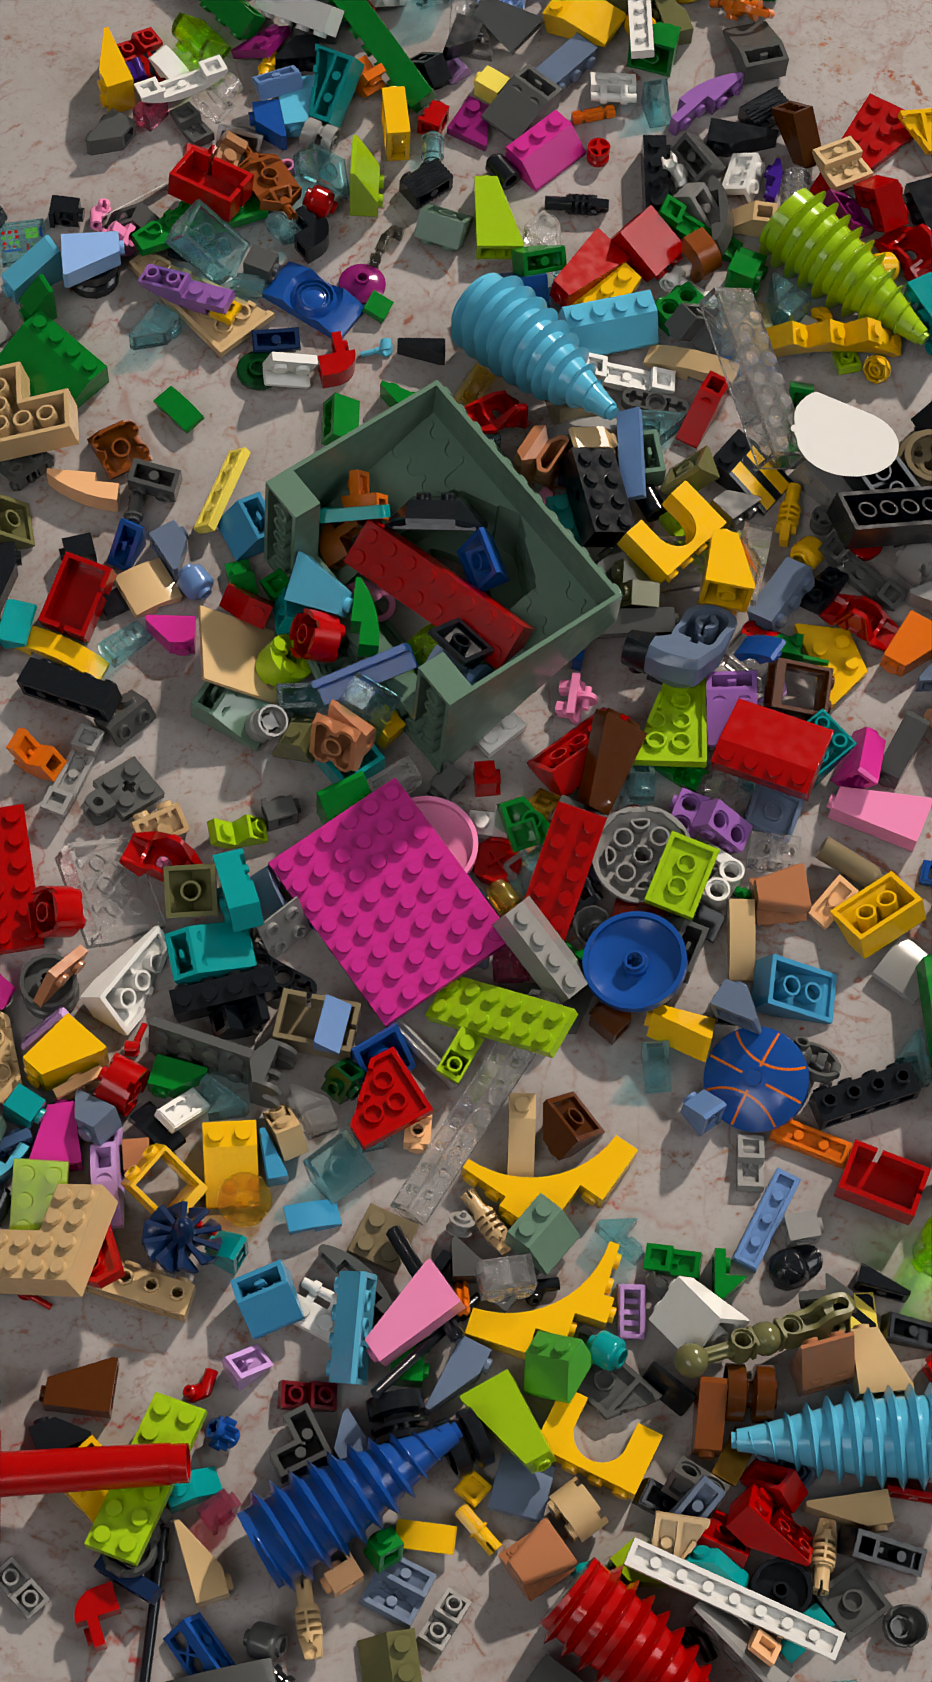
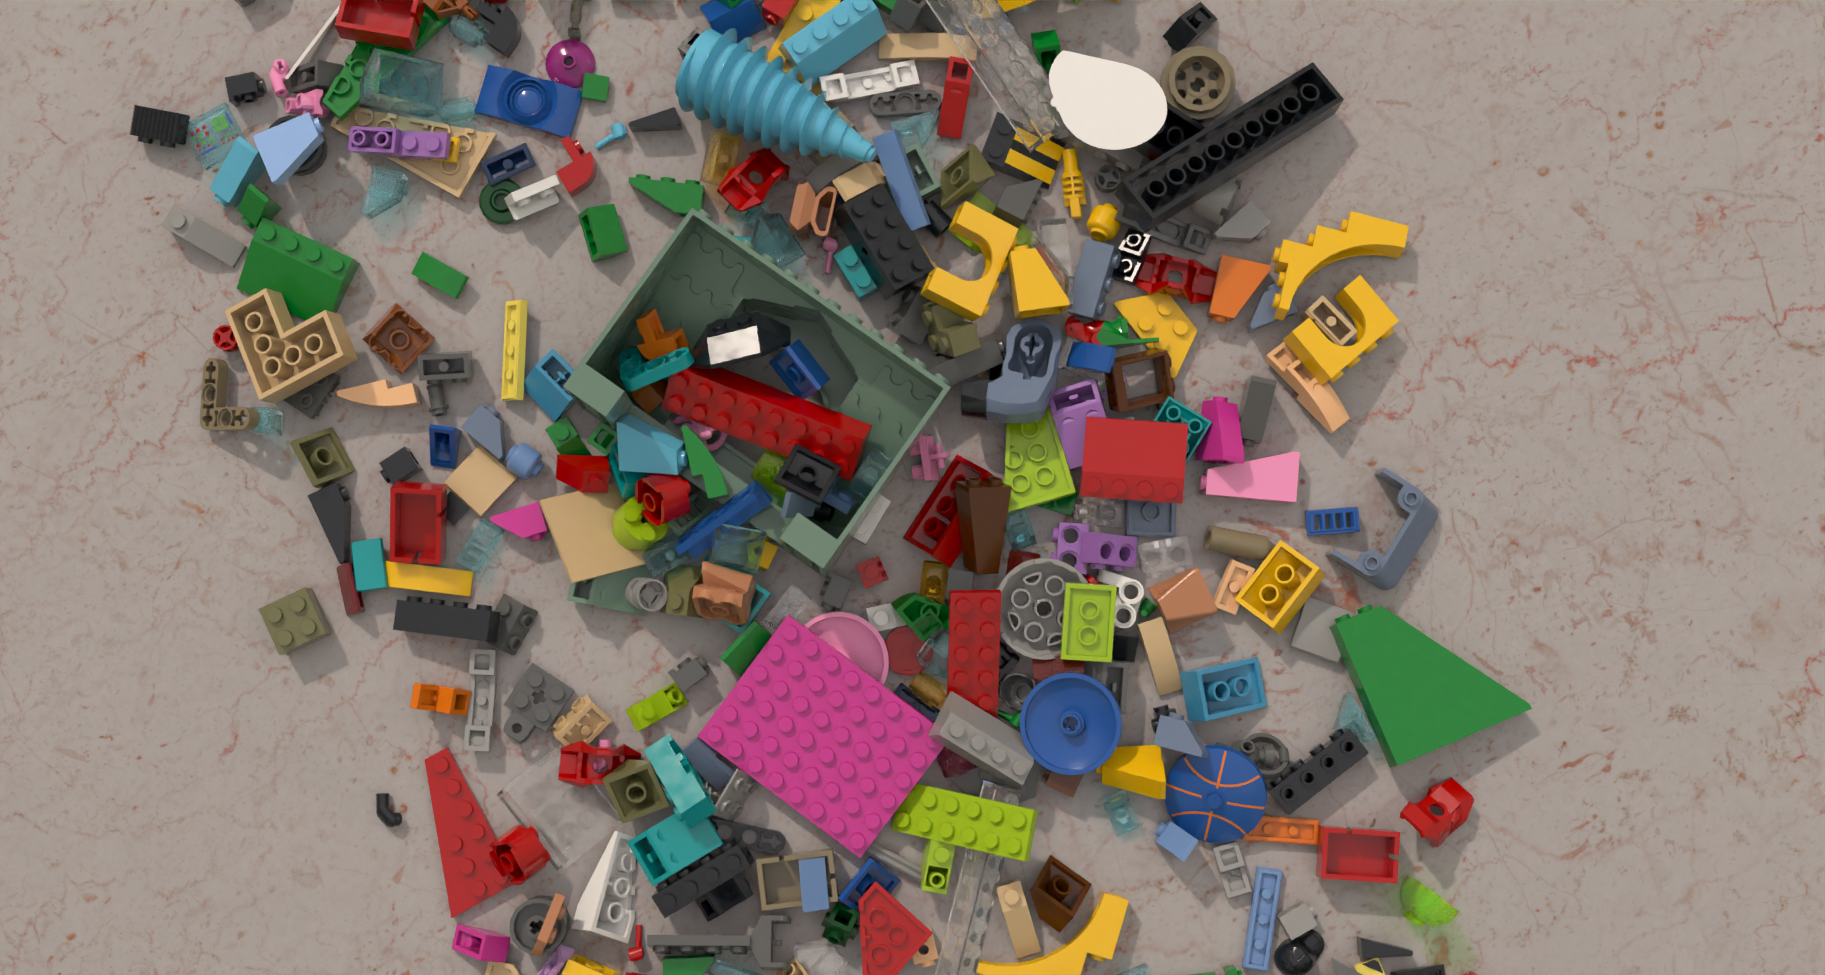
camera: 15 degrees left, 20 degrees up
dark grey brick [243,245,281,285] -> none

